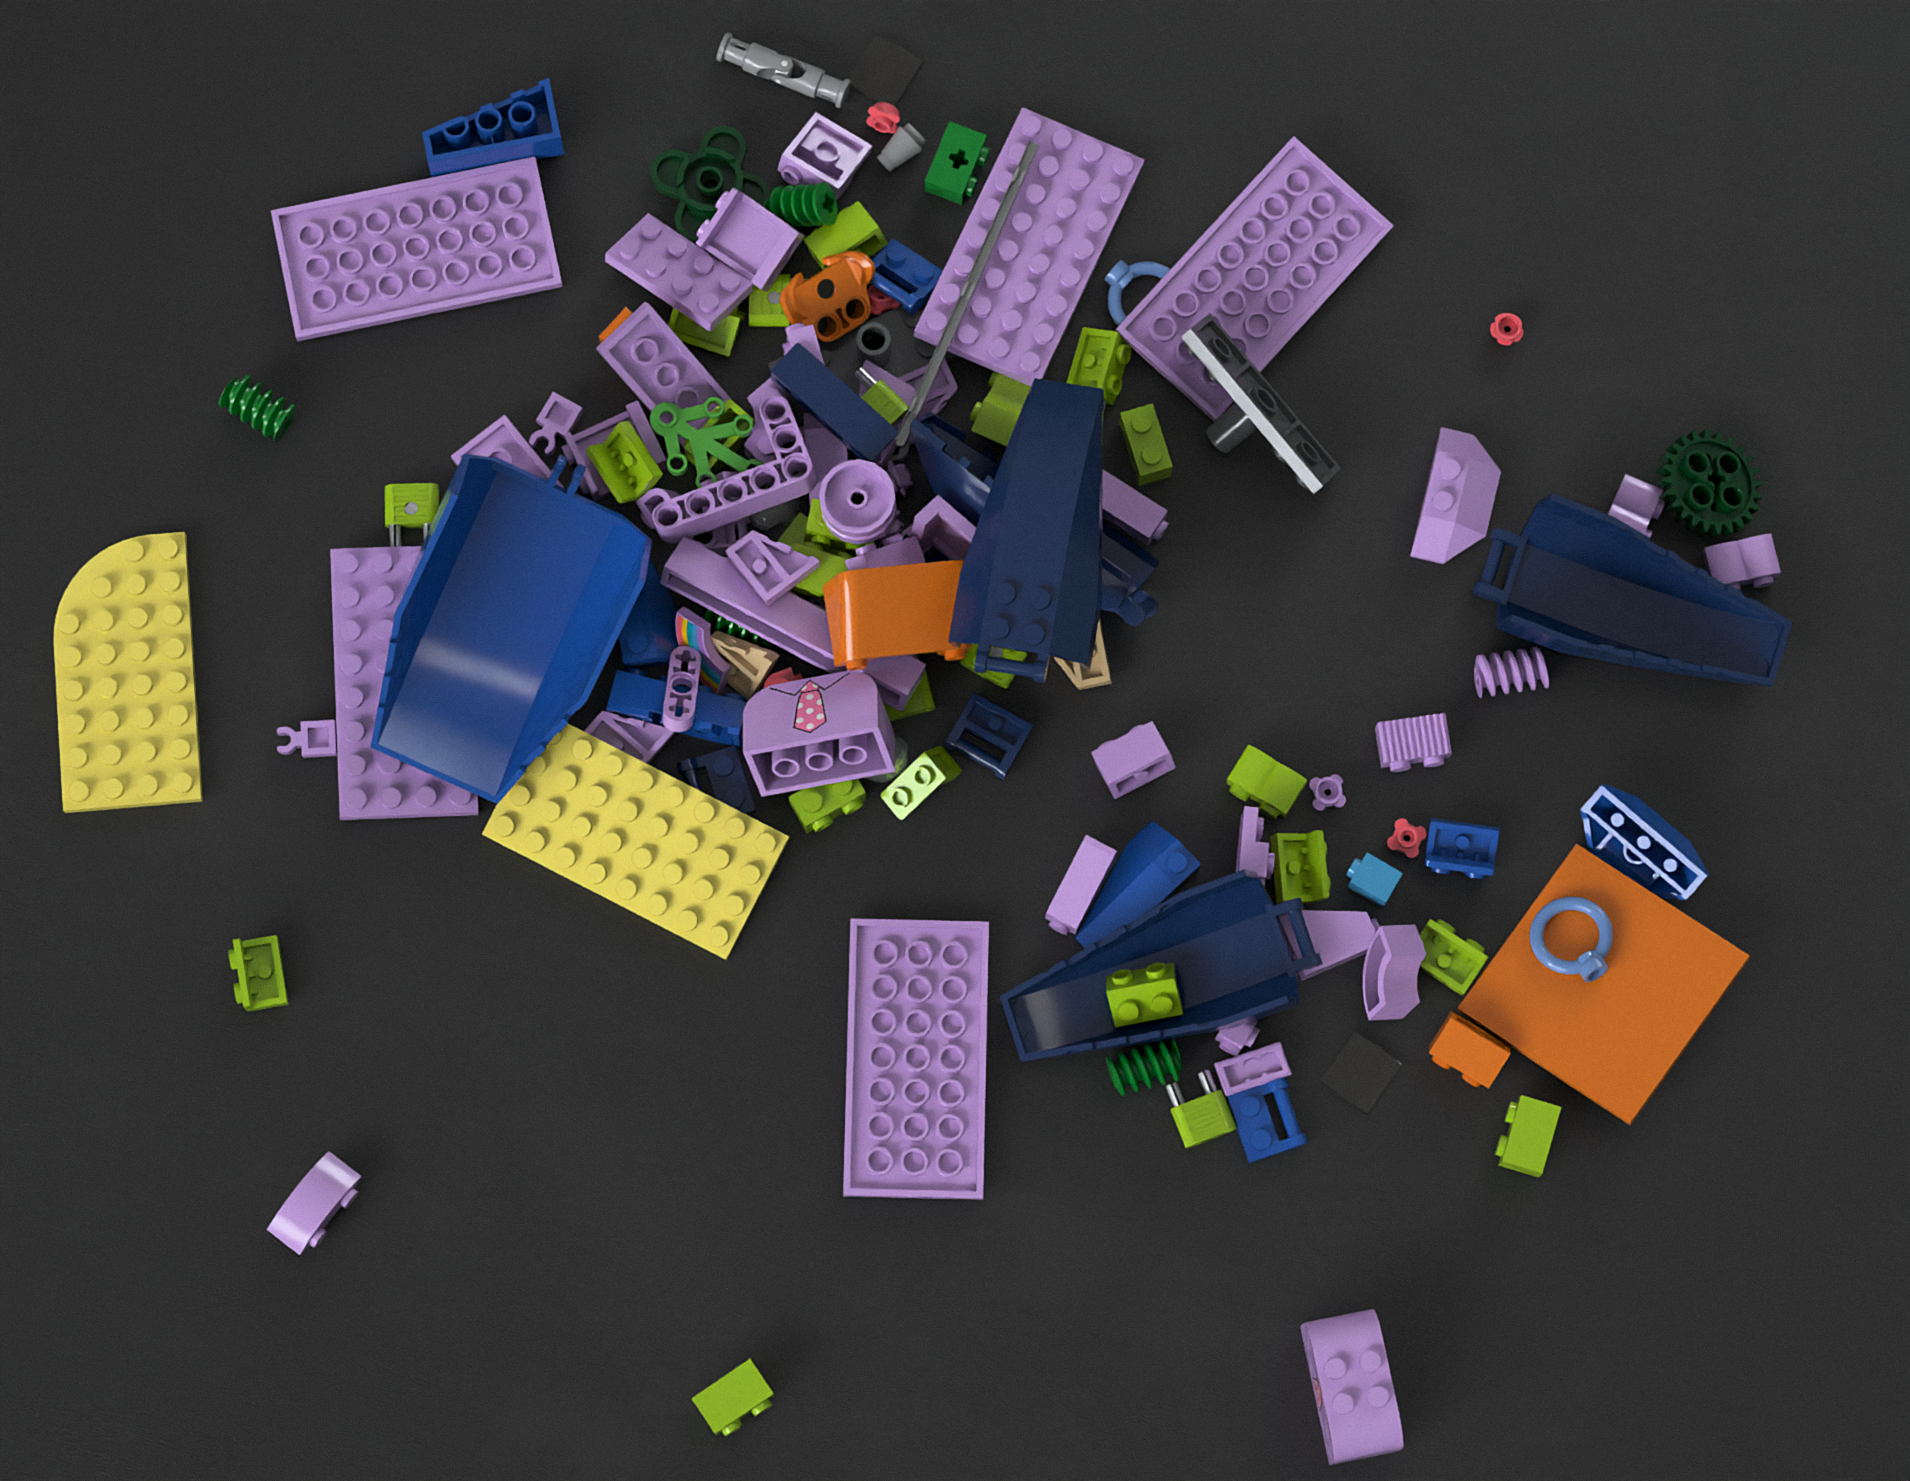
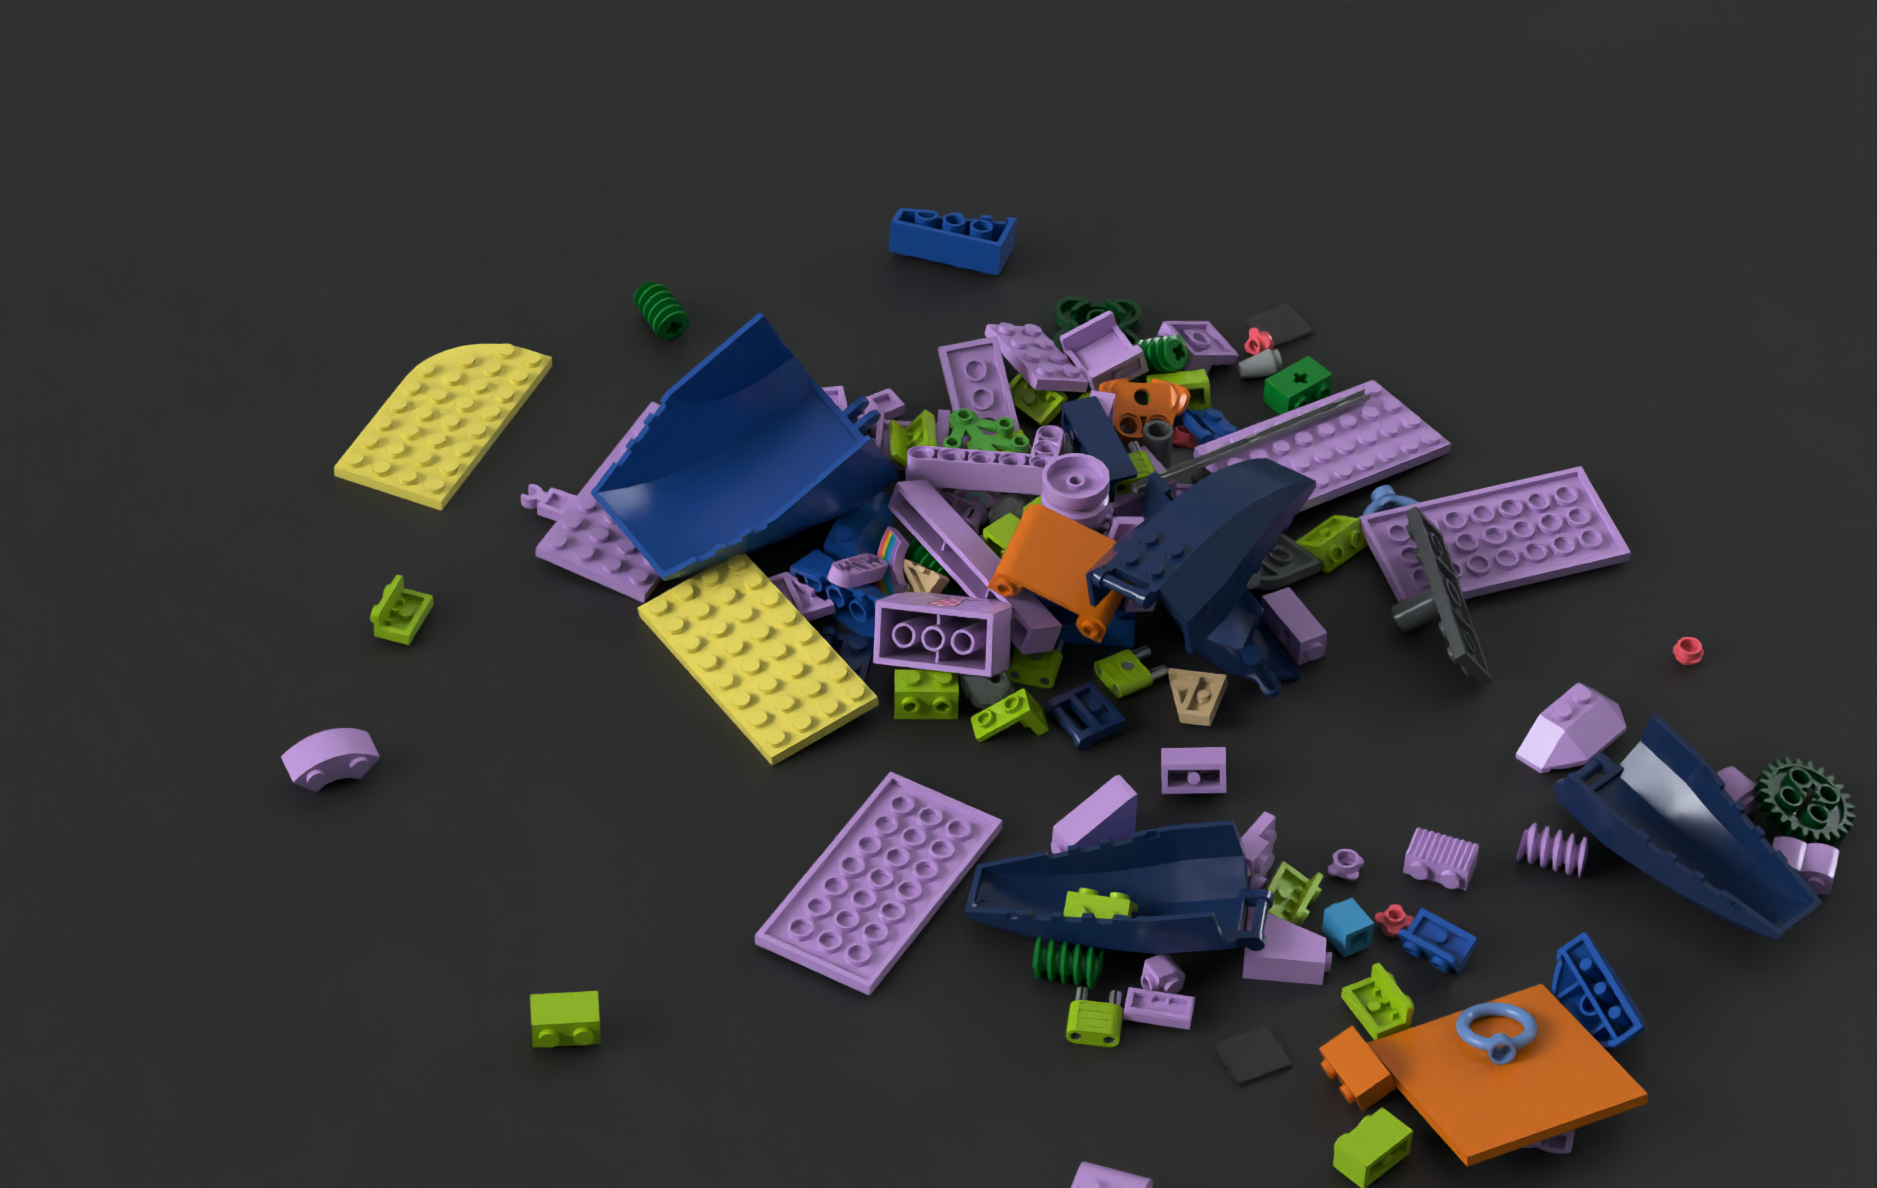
camera: 30 degrees right, 35 degrees down
lavender plate [271,156,563,341] -> none
light grey piece [716,32,851,108] -> none
lavender wing [725,530,821,606] -> none
lime brick [1119,403,1173,486] -> none
lime brick [1226,744,1307,819] -> none
blue plate [1226,1077,1309,1164] -> none
lavender brick [1363,924,1426,1021] -> none

